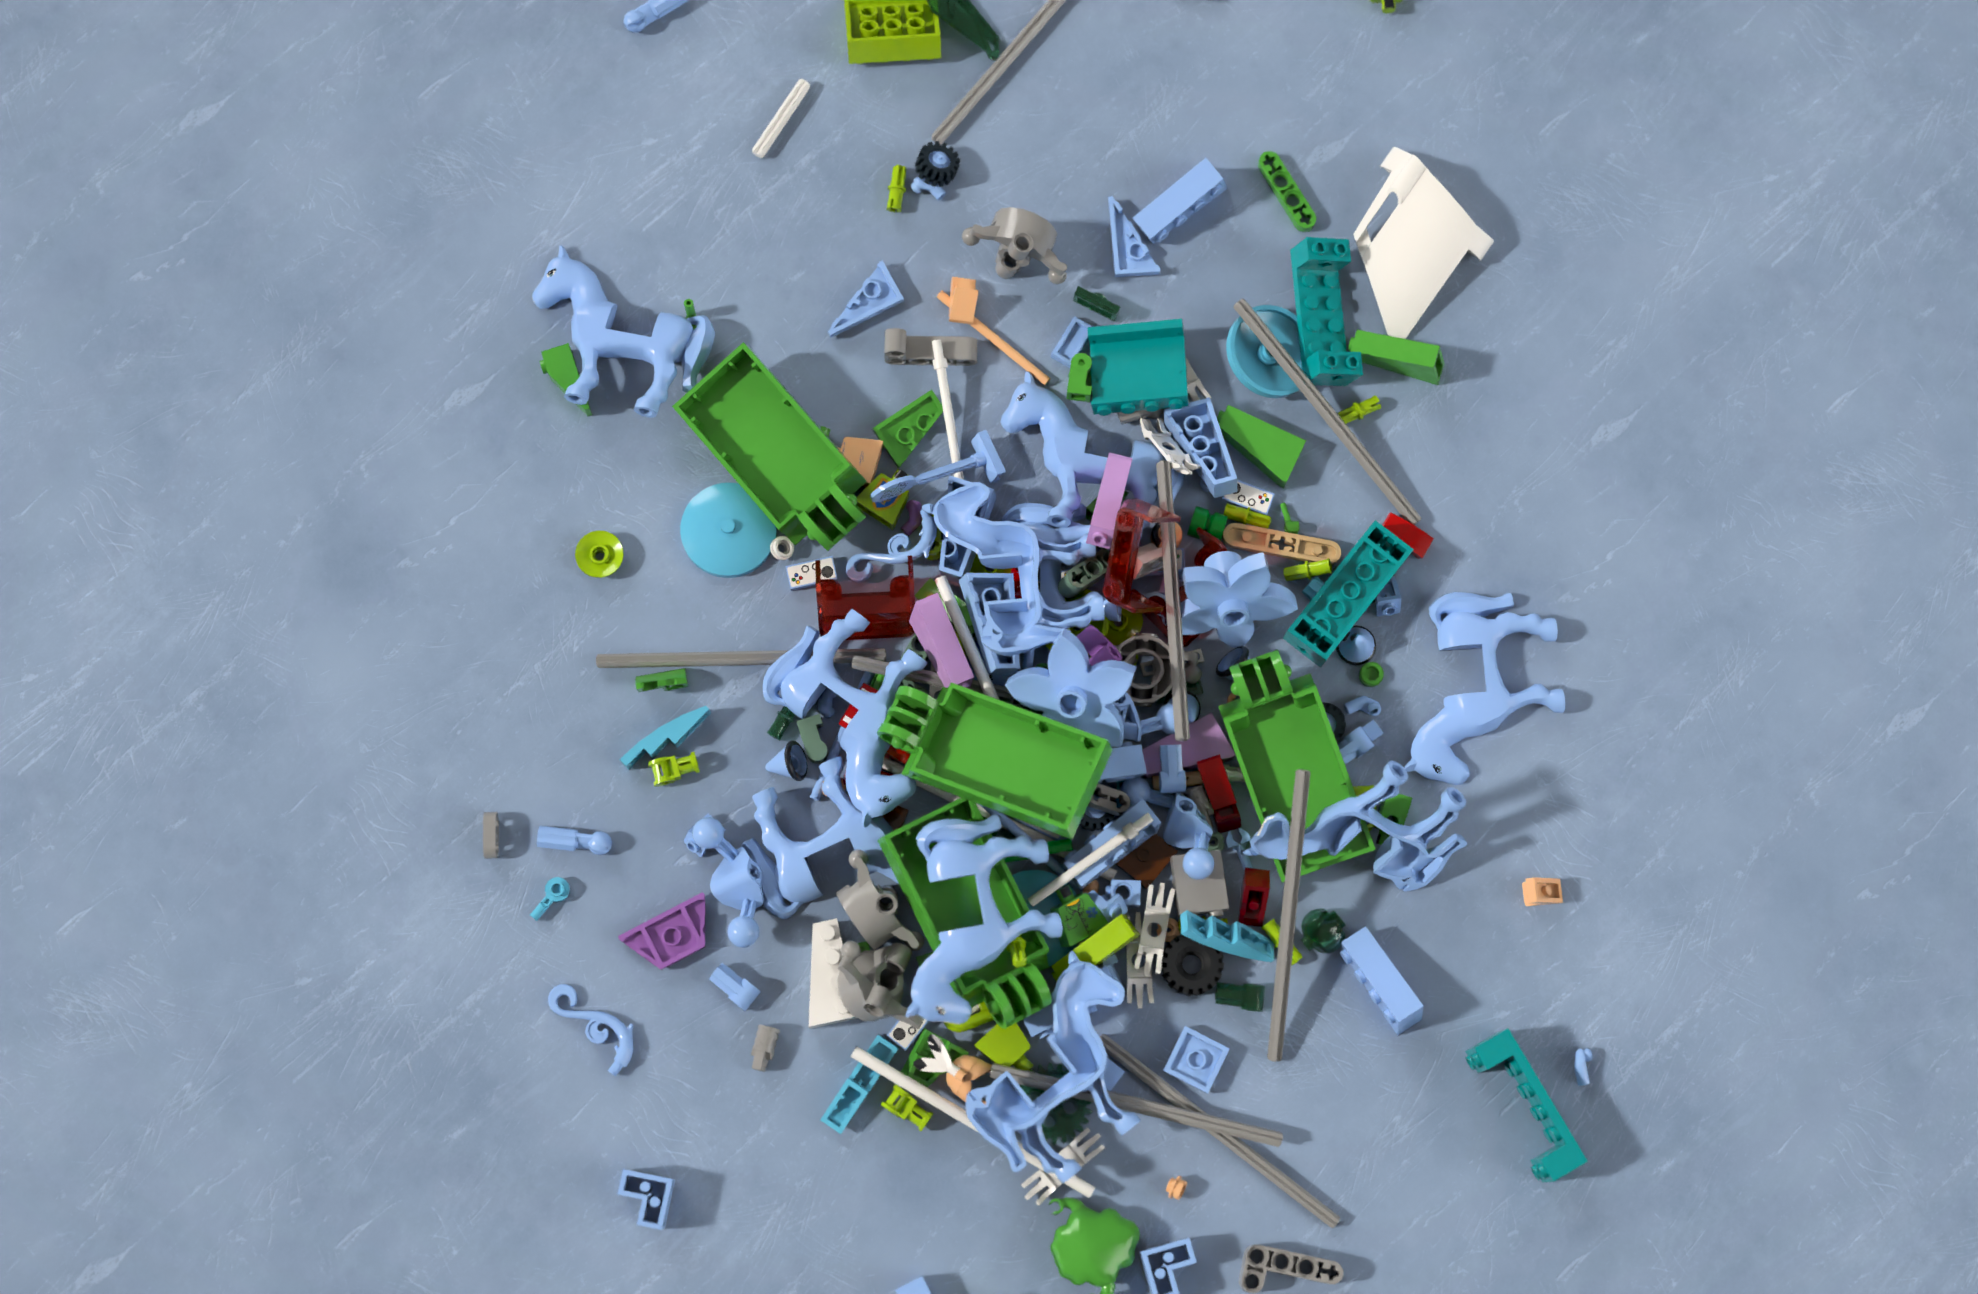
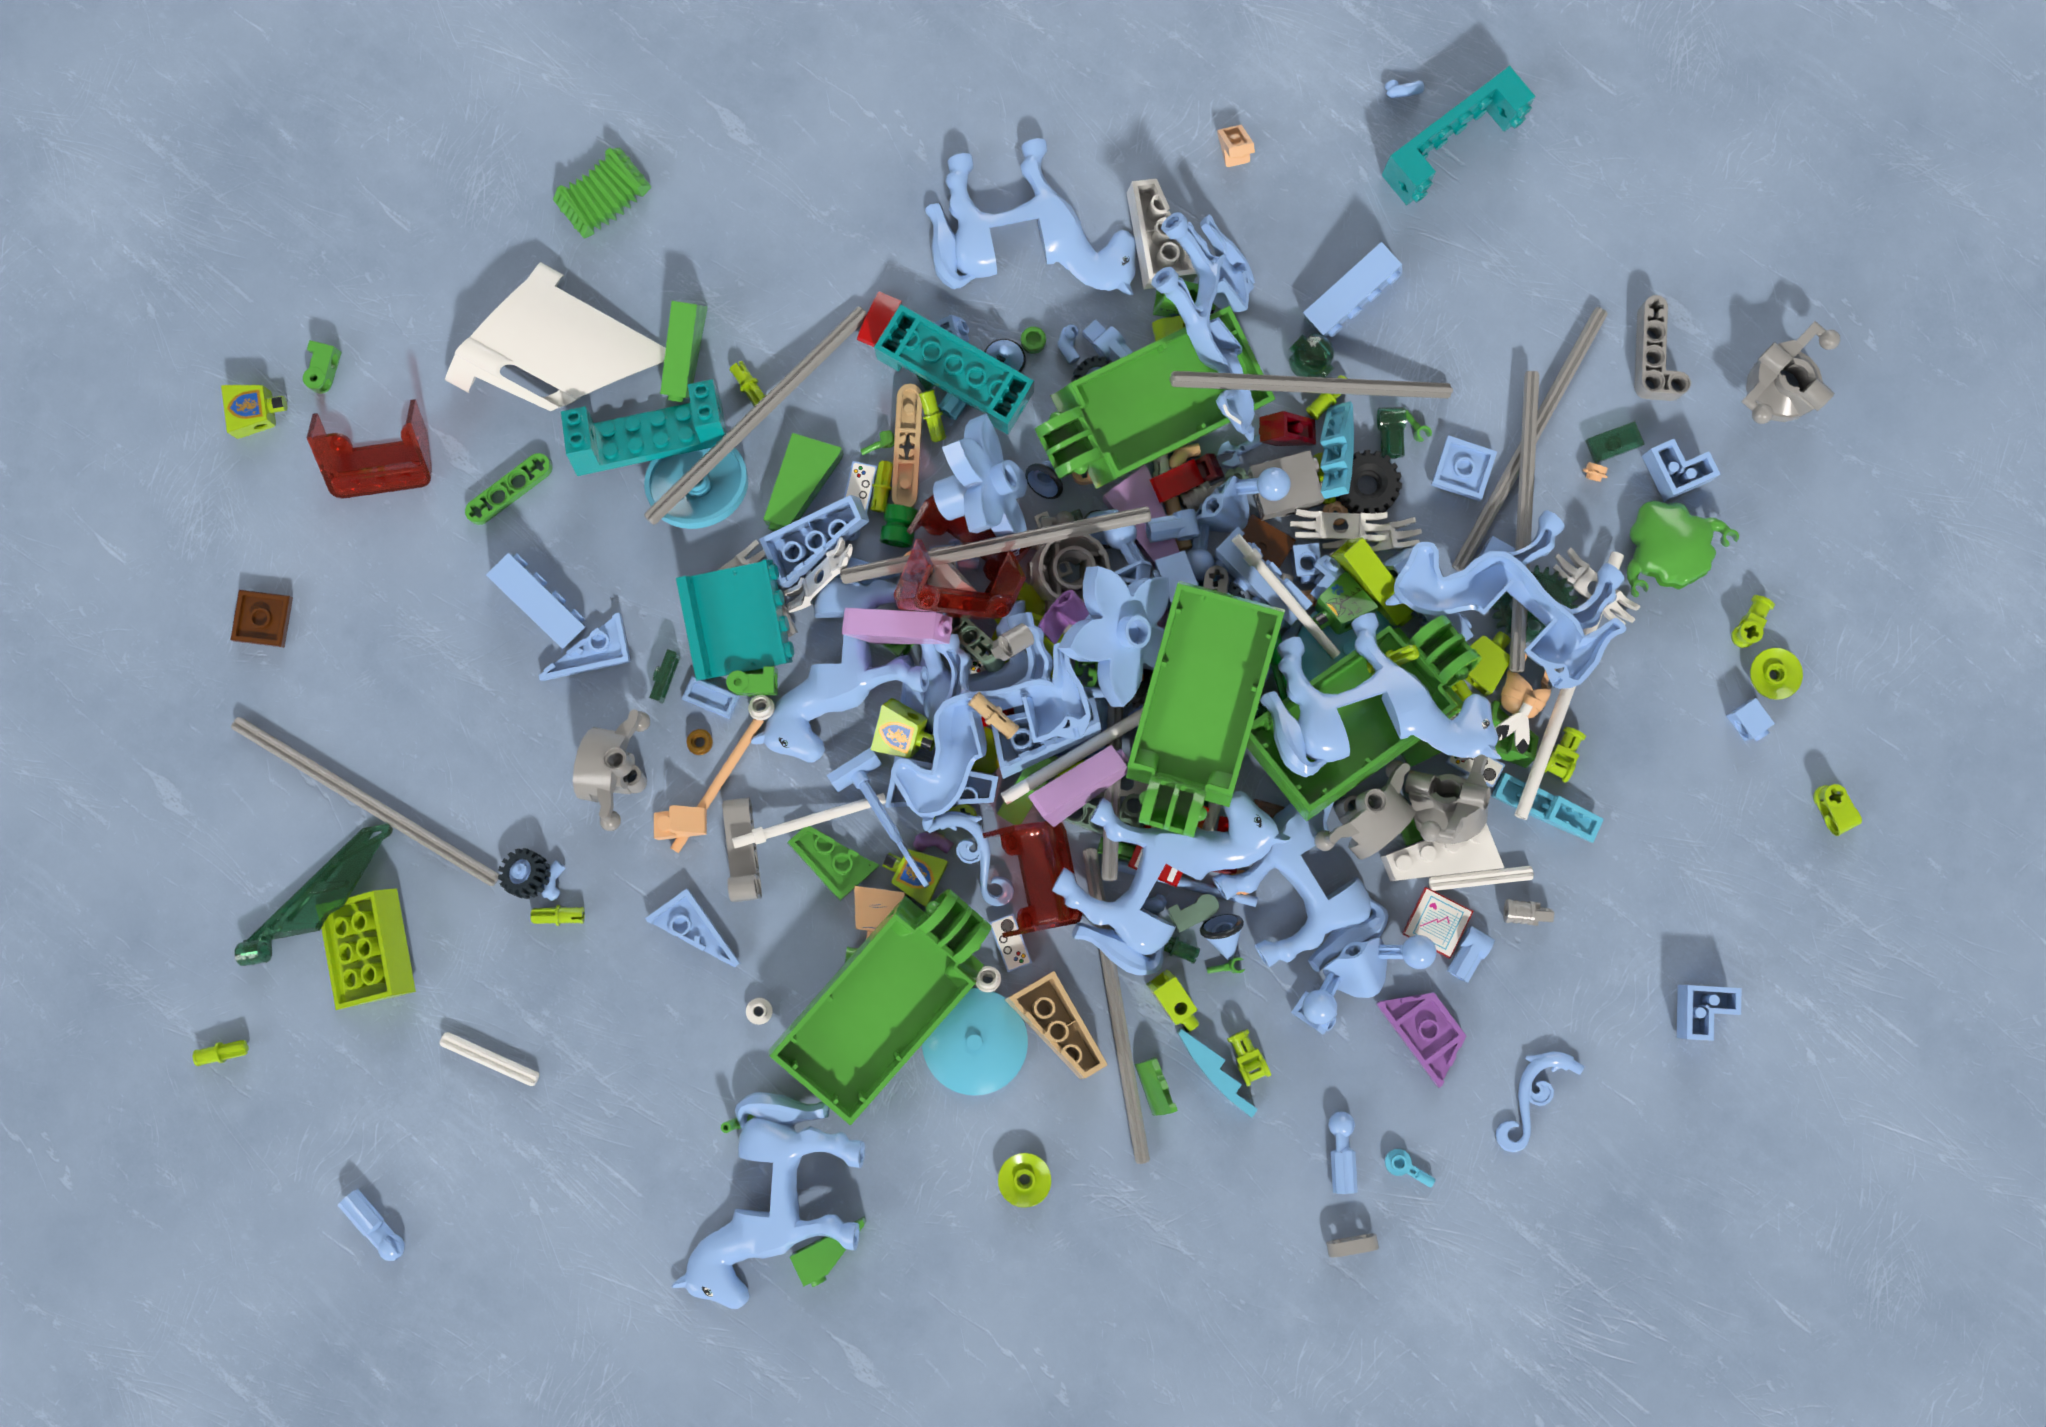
camera: 90 degrees left, 5 degrees up
none -> bright green leg [303,340,342,394]
none -> clear red windscreen [306,399,432,499]
none -> bright green piece [553,148,651,238]
none -> pearl gold plate [686,729,713,755]
none -> white plate [746,998,773,1025]
none -> white plate [748,695,775,720]
none -> lime torso [870,698,935,758]
none -> tan pin [968,692,1020,739]
none -> light grey piece [991,623,1034,661]
none -> tan wedge [1004,971,1108,1079]
none -> white wedge [1127,179,1197,290]
none -> lime torso [1146,969,1200,1033]
none -> light nougat arm [1169,443,1201,469]
none -> bright green hand [1207,957,1245,974]
none -> bright green hand [1402,410,1432,442]
none -> white tile [1402,887,1474,959]
none -> white axle [1428,866,1534,891]
none -> clear green plate [1585,421,1645,464]

